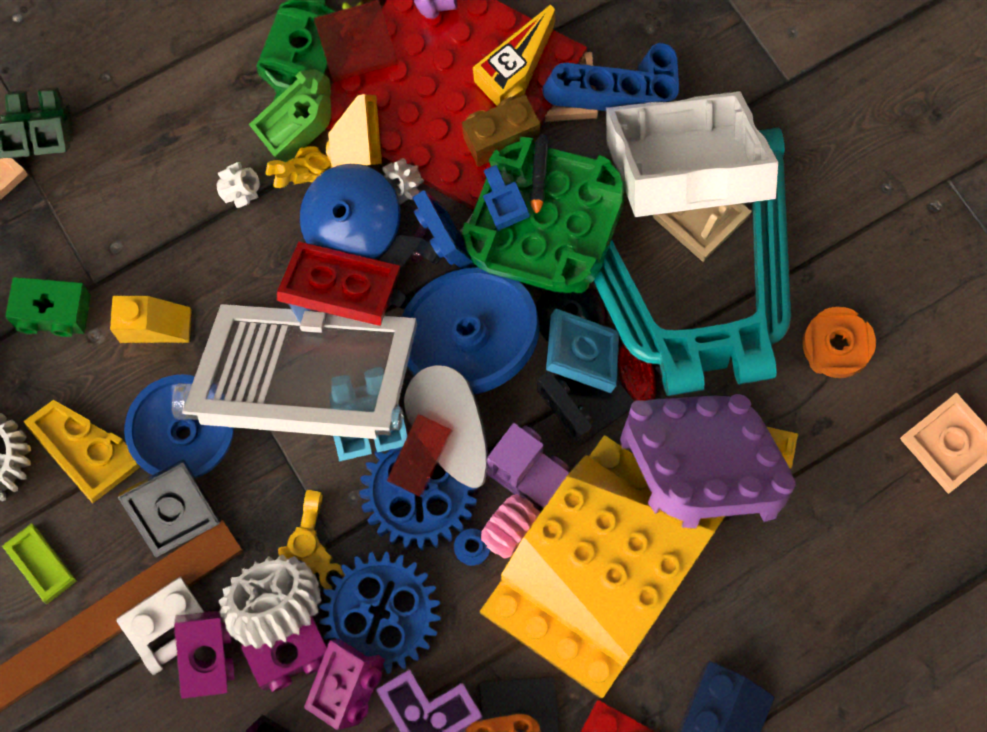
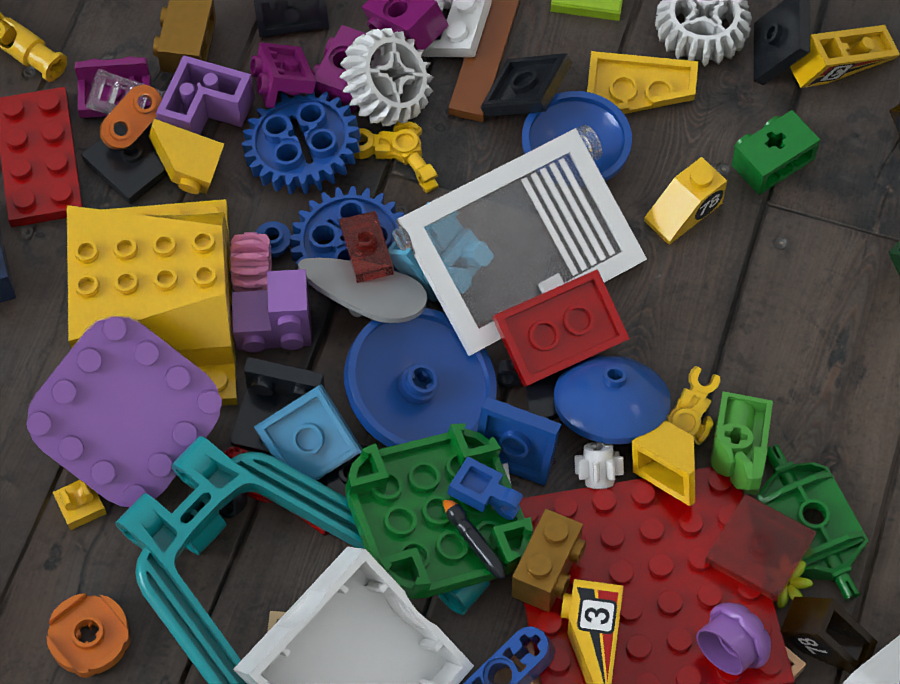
camera: 140 degrees right, 10 degrees down
white gear [217,162,260,208] -> none
none -> yellow slope [149,119,224,194]

